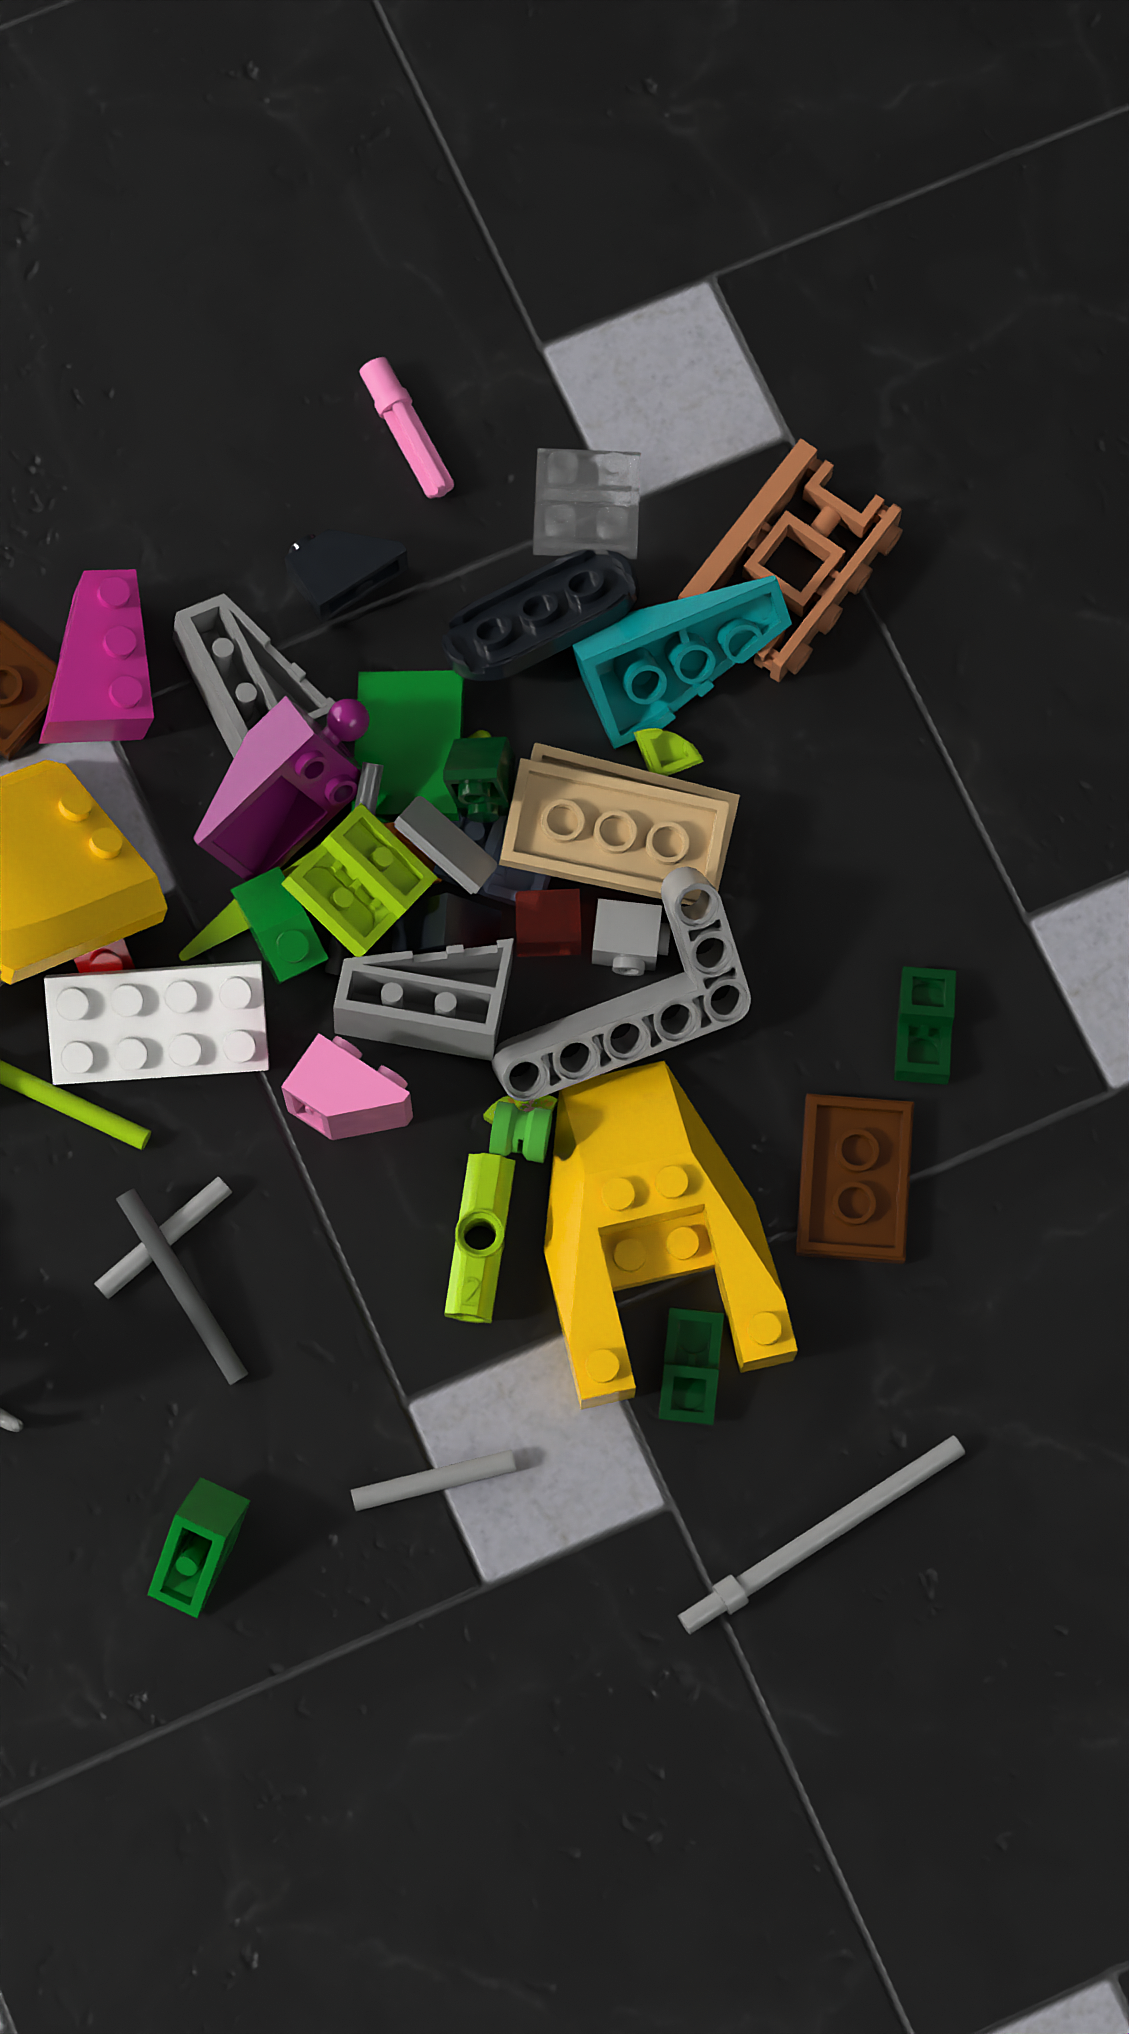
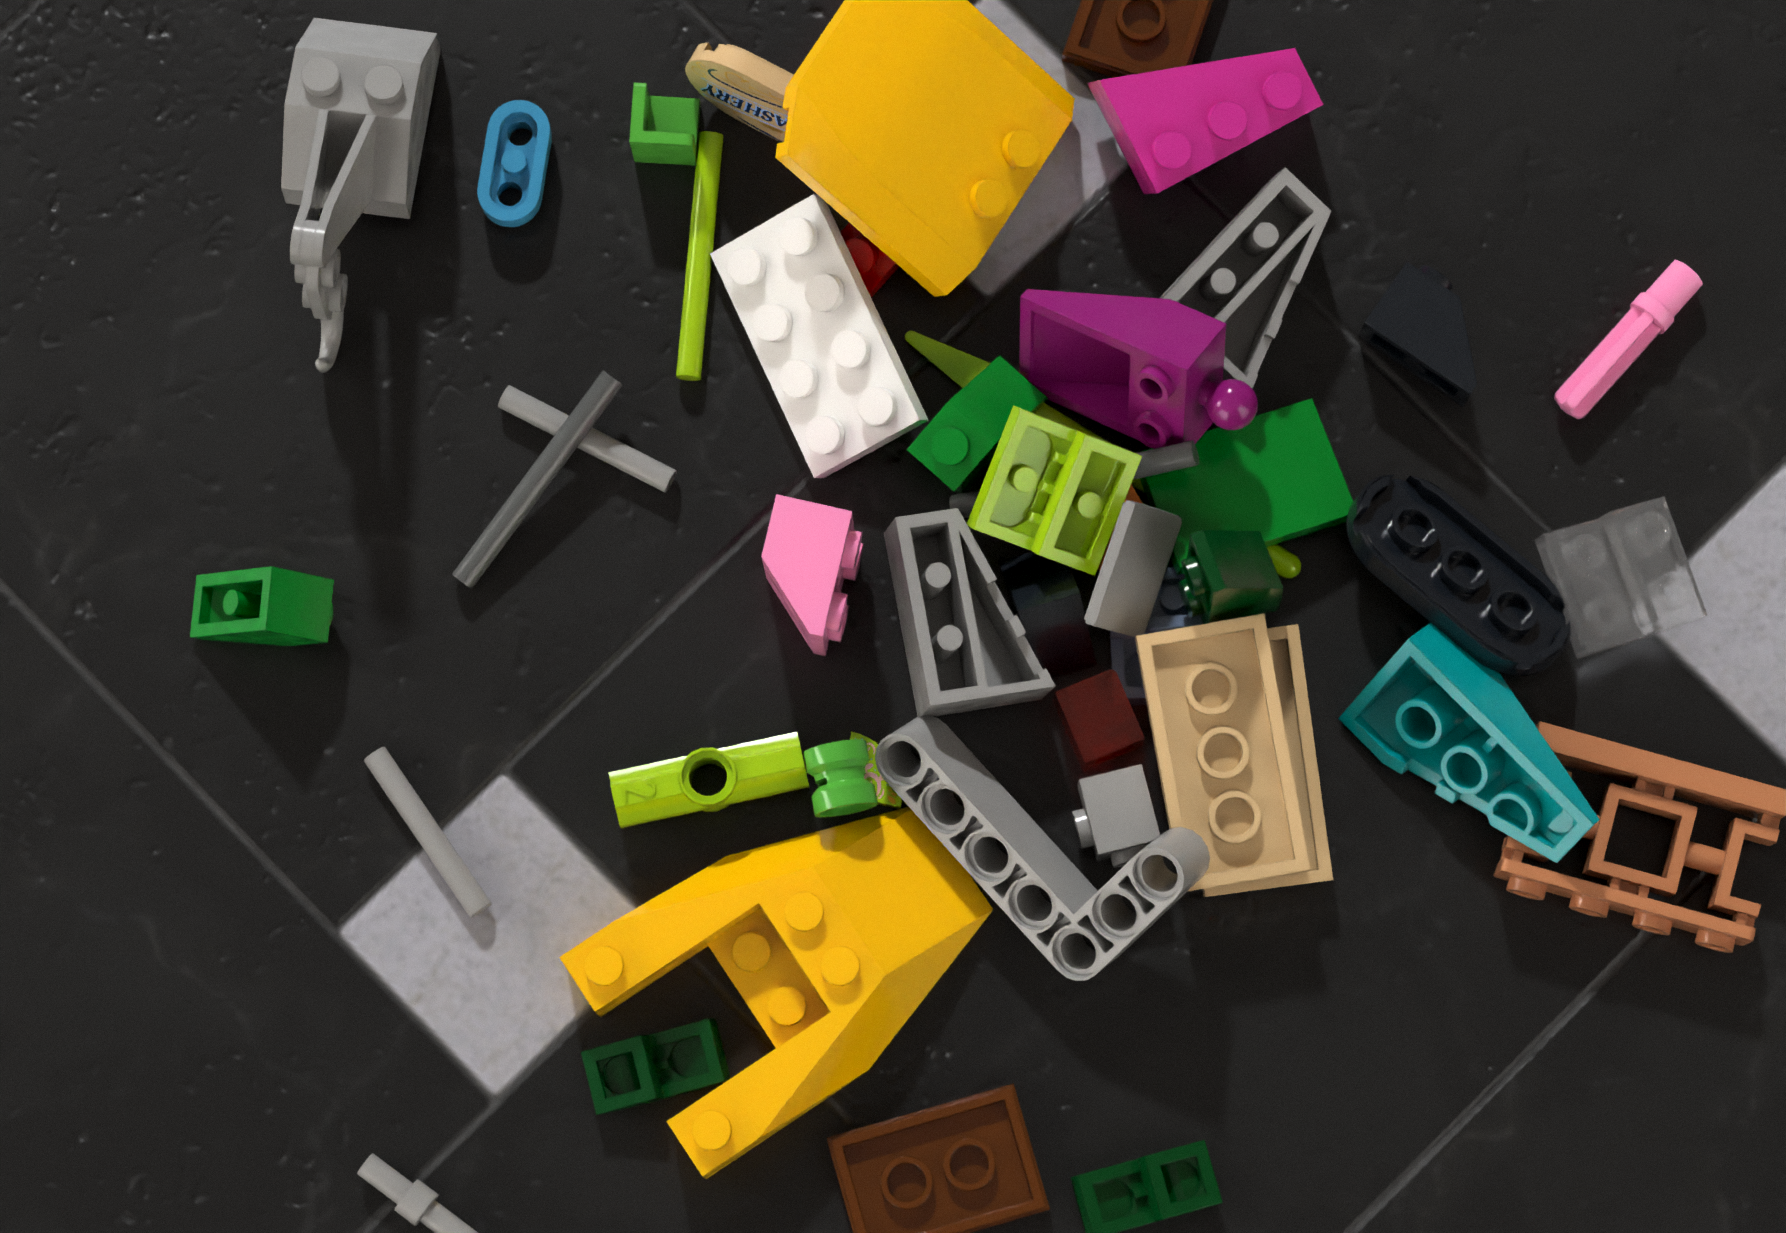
camera: 75 degrees right, 5 degrees up
lime tile [634,728,704,776] -> none

